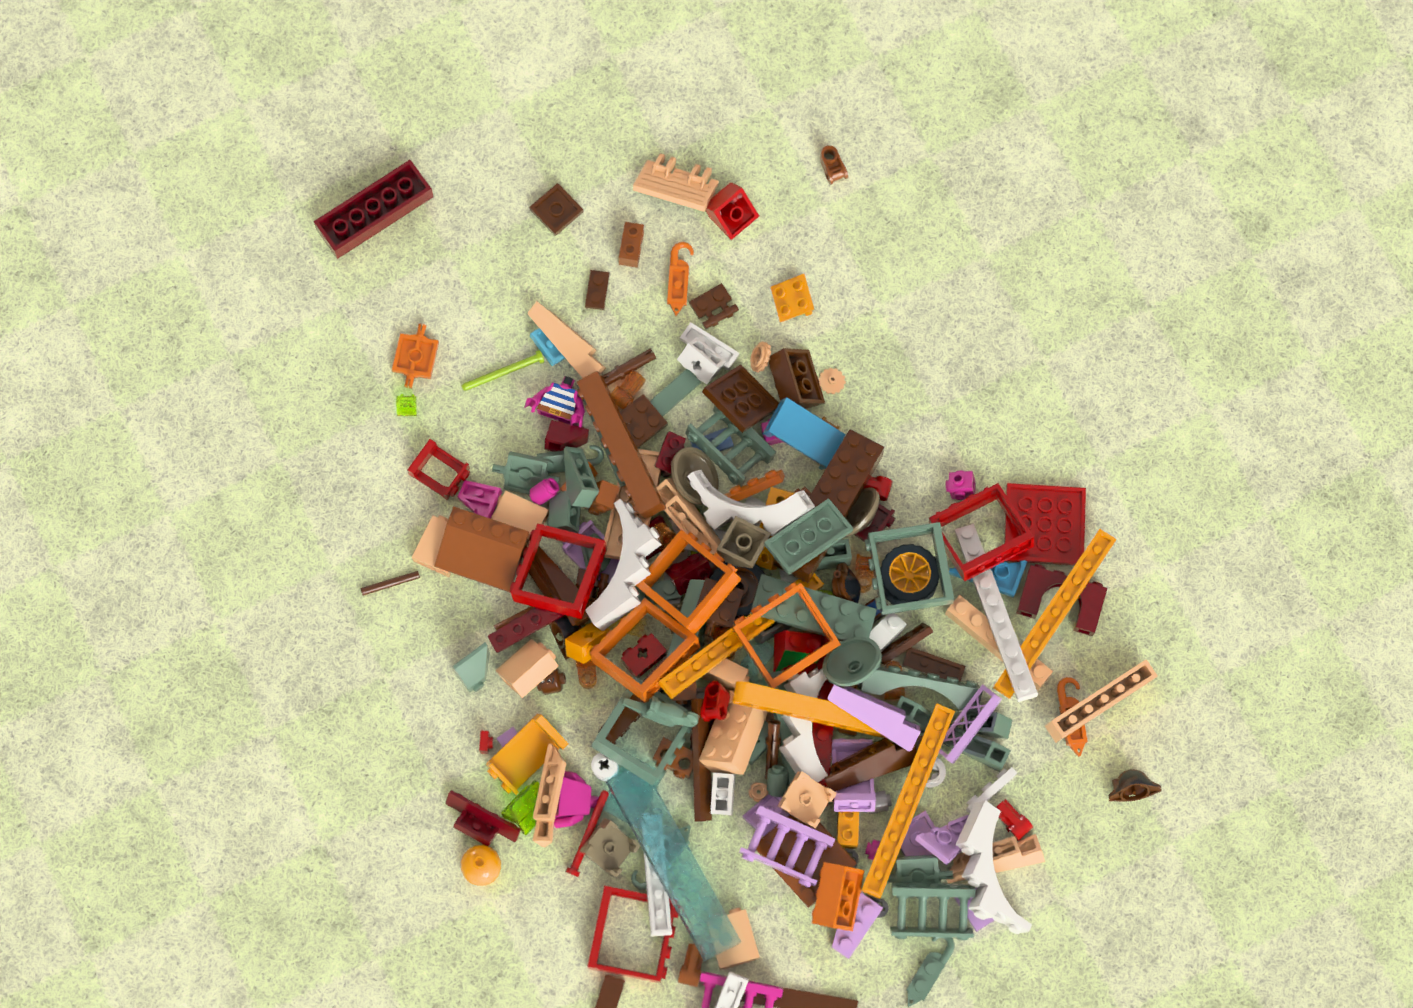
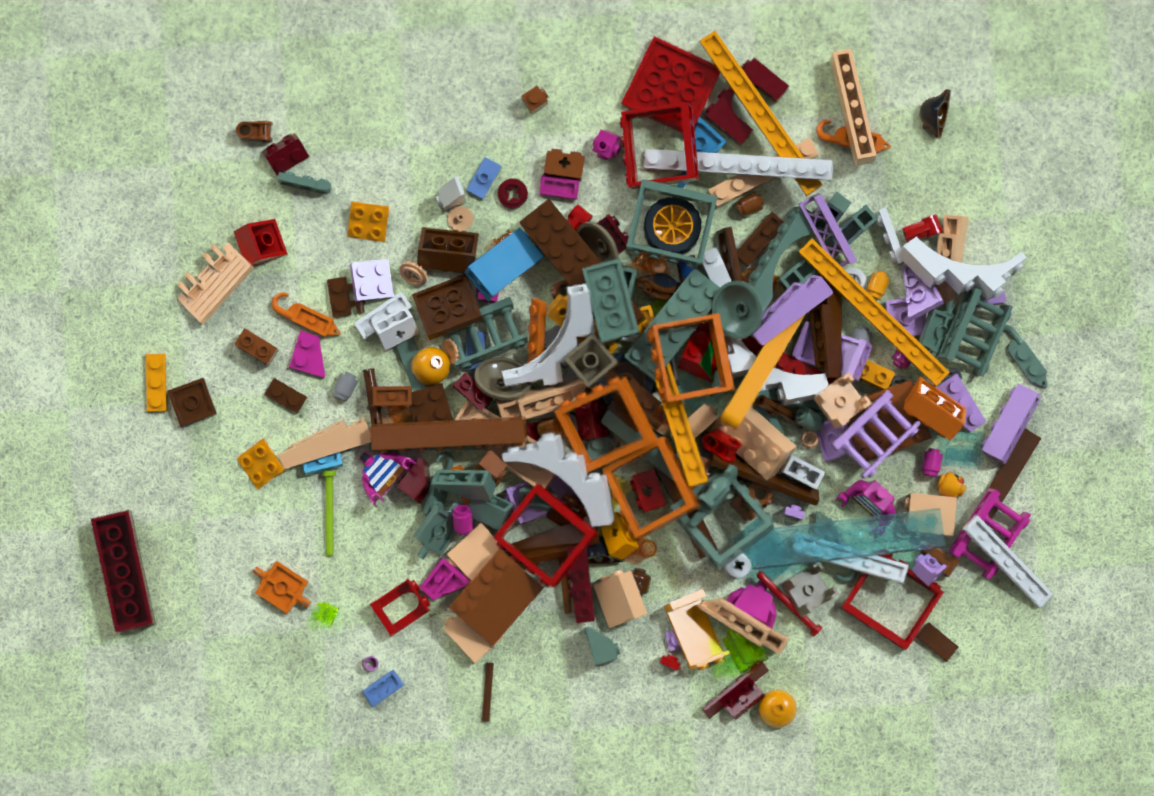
camera: 70 degrees left, 10 degrees up
none -> light orange plate [146,354,167,412]
none -> light orange hinge [236,438,285,490]
none -> dark red bracket [263,133,310,176]
none -> sand green hinge [278,171,331,194]
none -> dark pink wing [289,331,326,378]
none -> light grey brick [333,371,358,401]
none -> plate [350,259,394,302]
none -> magenta hinge [362,656,379,672]
none -> medium blue plate [362,669,404,707]
none -> dark orange plate [373,386,412,407]
none -> light orange cylinder [411,347,450,386]
none -> white slope [436,176,466,210]
none -> light nougat piece [442,339,459,365]
none -> medium blue plate [467,157,502,199]
none -> dark red gear [497,178,528,209]
none -> dark orange brick [521,86,549,115]
none -> dark pink plate [539,175,580,200]
none -> dark orange brick [544,149,585,181]
none -> dark orange brick [735,192,765,217]
none -> lavender plate [783,504,805,520]
none -> dark pink torso [835,480,896,539]
none -> light orange brick [866,271,890,300]
none -> lavender brick [911,554,947,586]
none -> dark pink brick [921,448,943,477]
none -> light orange head [936,471,966,498]
none -> clear light blue plate [942,431,983,466]
none -> lavender brick [982,383,1041,464]

